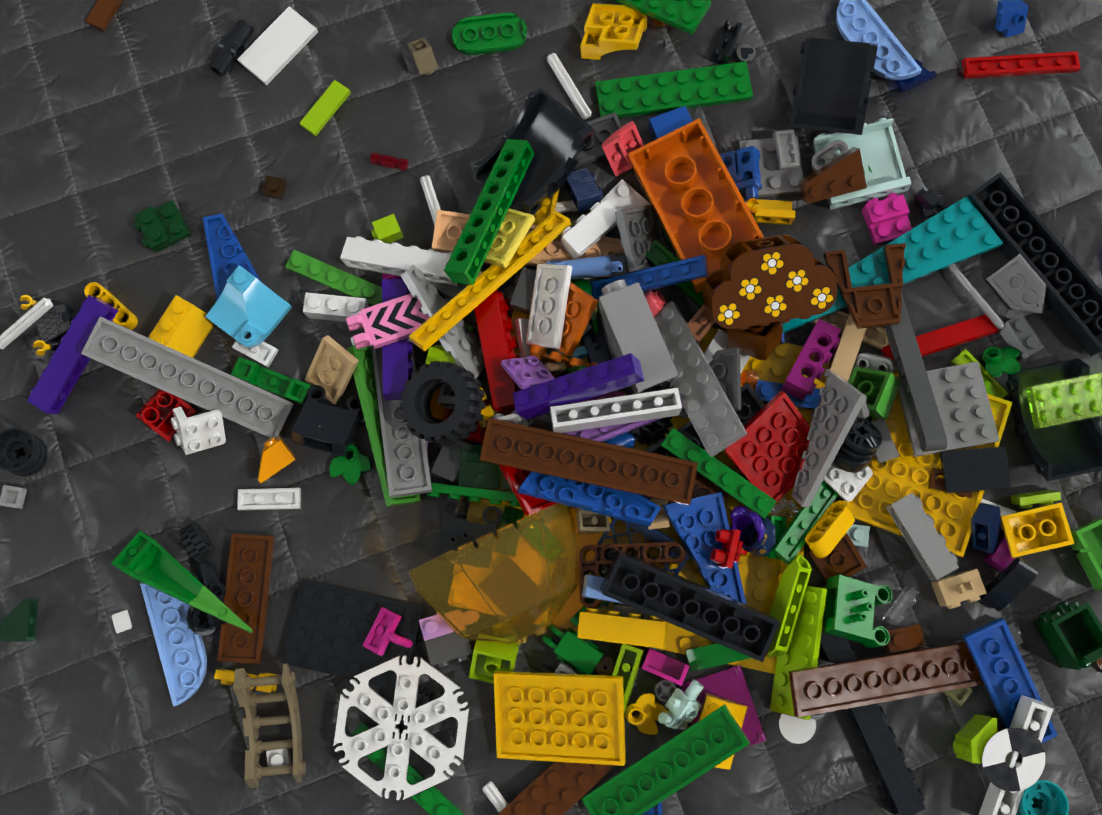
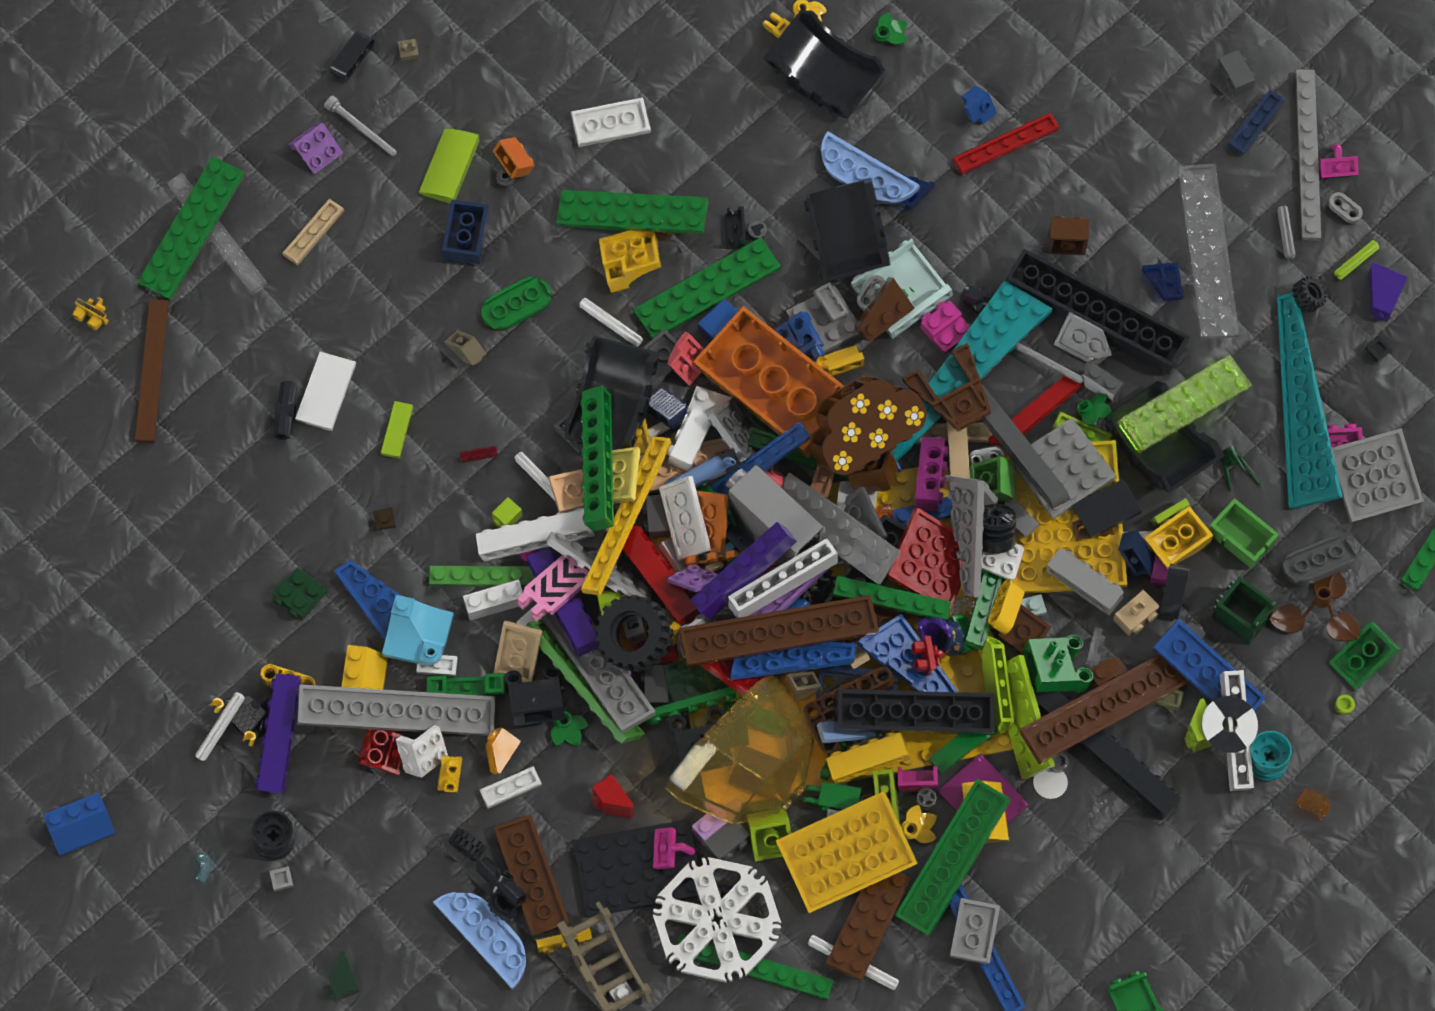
camera: 25 degrees left, 10 degrees down
green plate [111,531,253,633] -> none
white sticker [112,610,132,633] -> none
light aqua piece [658,679,704,730] -> none
none -> yellow hips [437,755,462,792]
none -> red slope [591,774,635,819]
none -> reddish brown brick [1048,216,1089,255]

